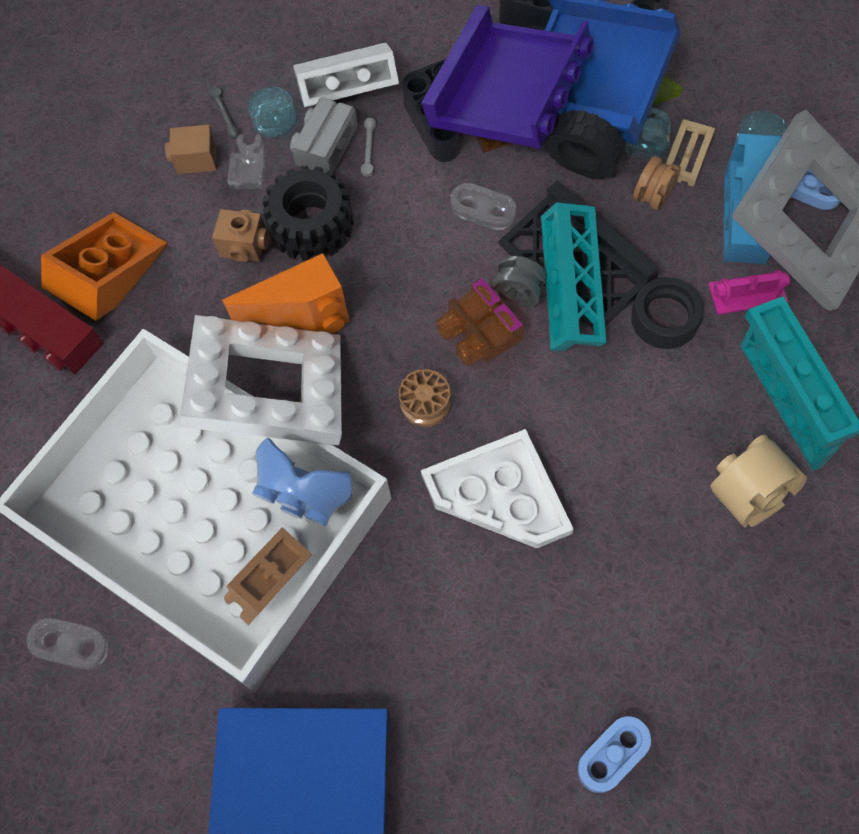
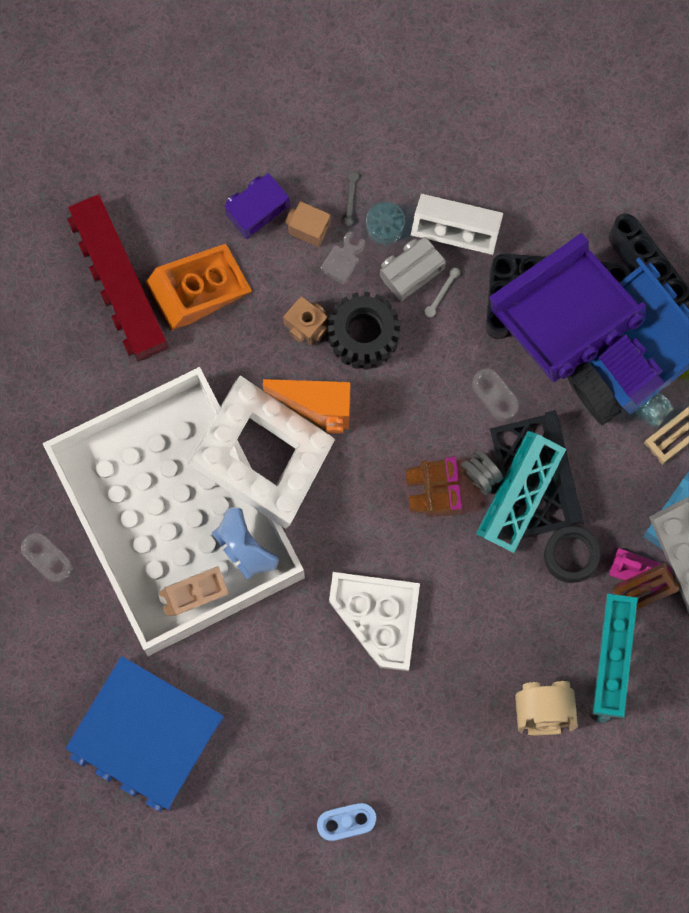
camera: 25 degrees right, 10 degrees up
medium nougat wheel [399,369,451,427] -> none
medium nougat wheel [633,155,681,211] -> none
none -> dark purple brick [224,173,290,239]
none -> dark purple brick [598,334,664,404]
none -> reddish brown tile [612,562,679,610]

